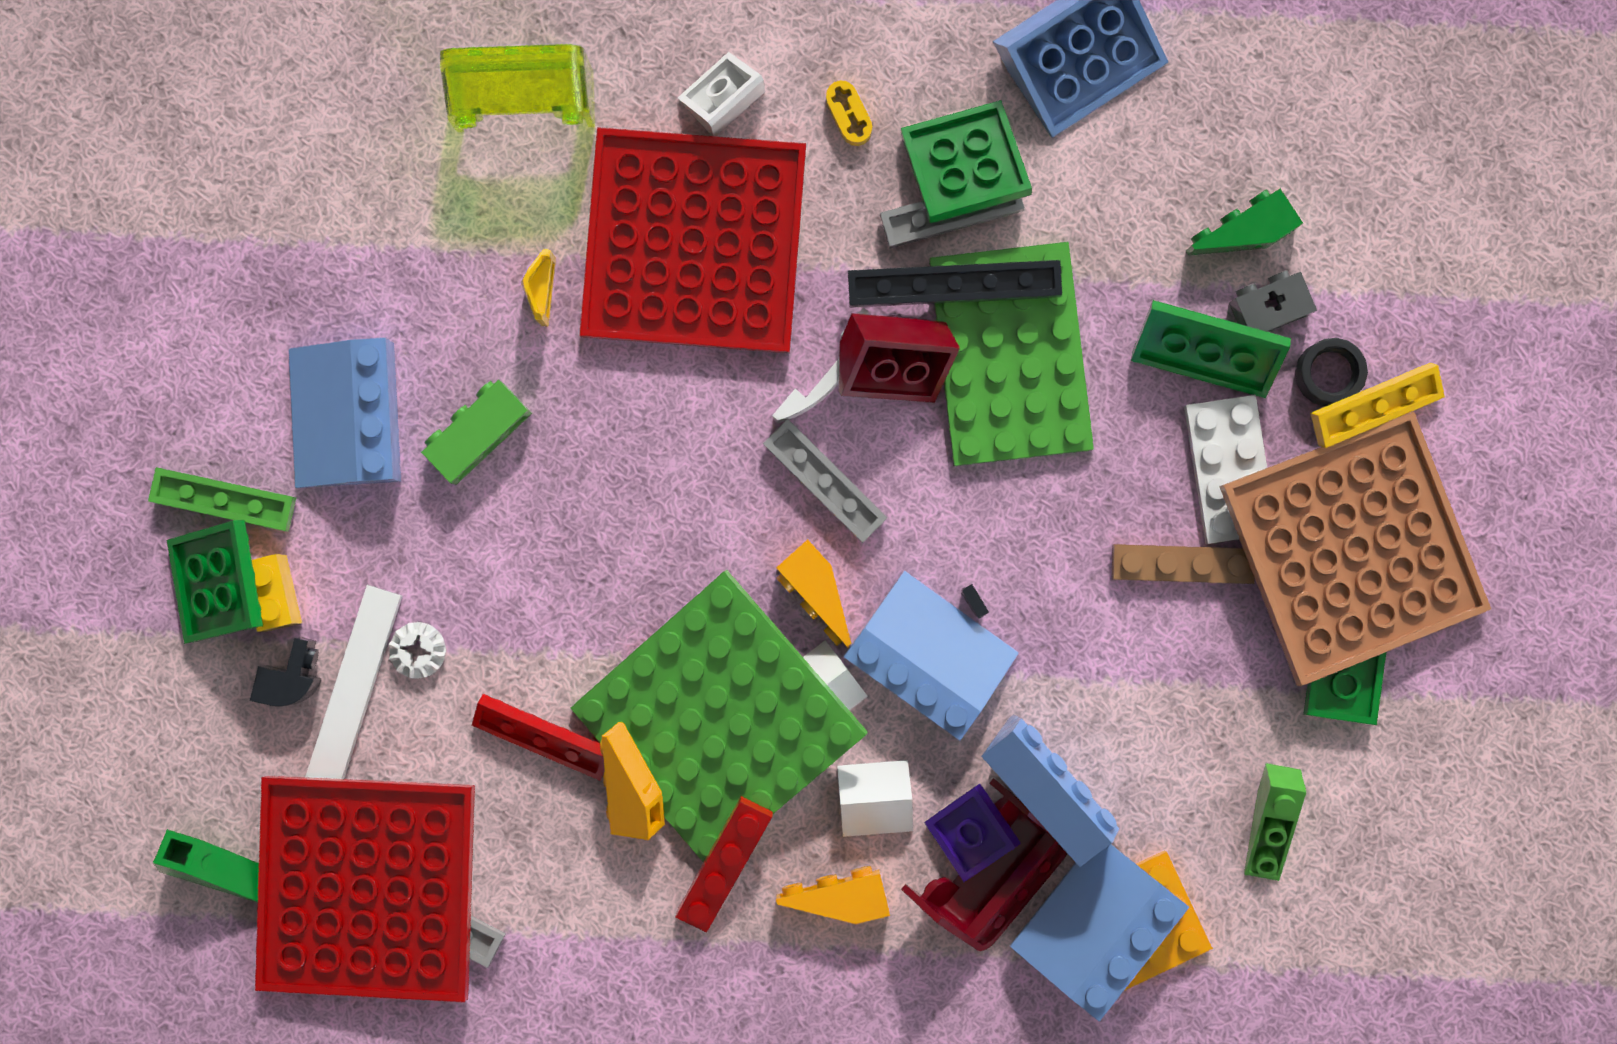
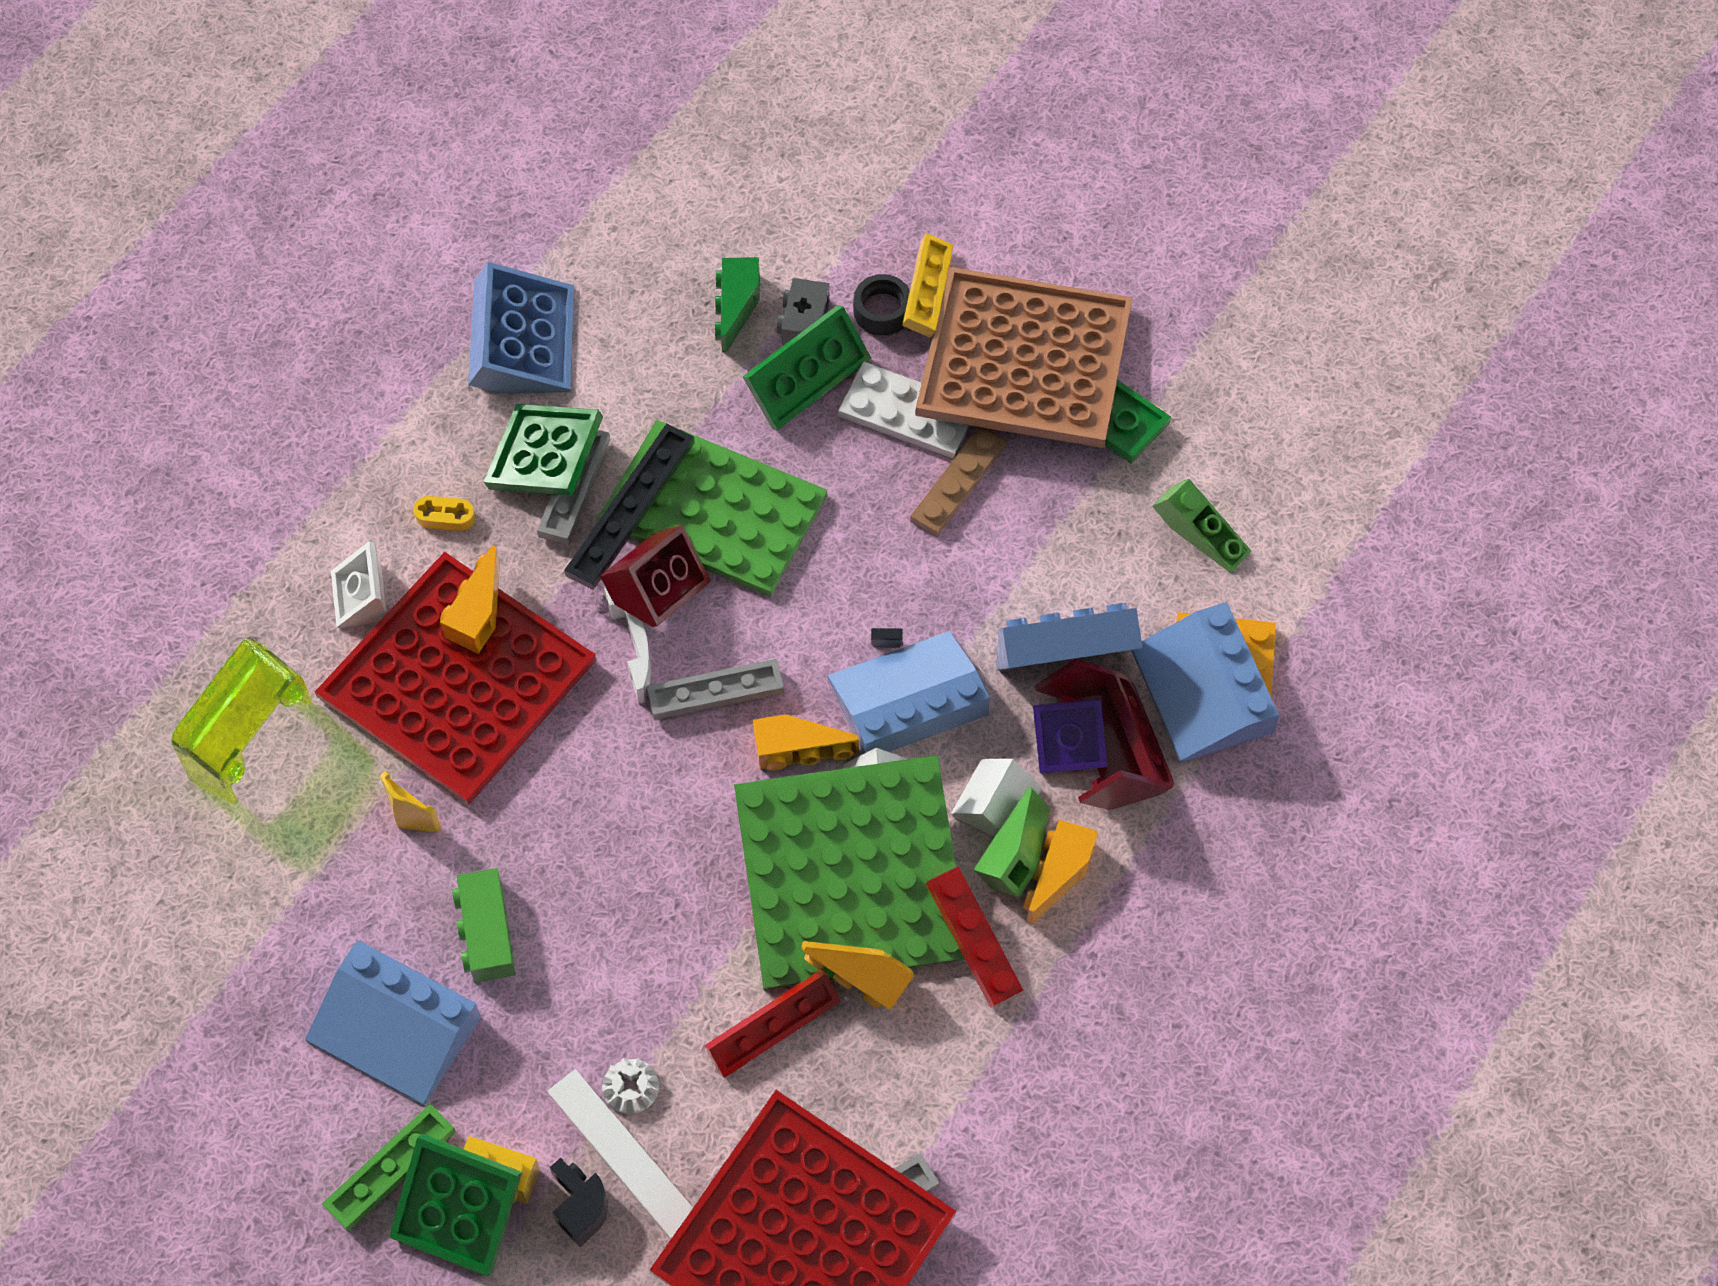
camera: 60 degrees left, 25 degrees down
none -> light orange slope [440,545,500,654]
none -> bright green slope [973,787,1050,898]

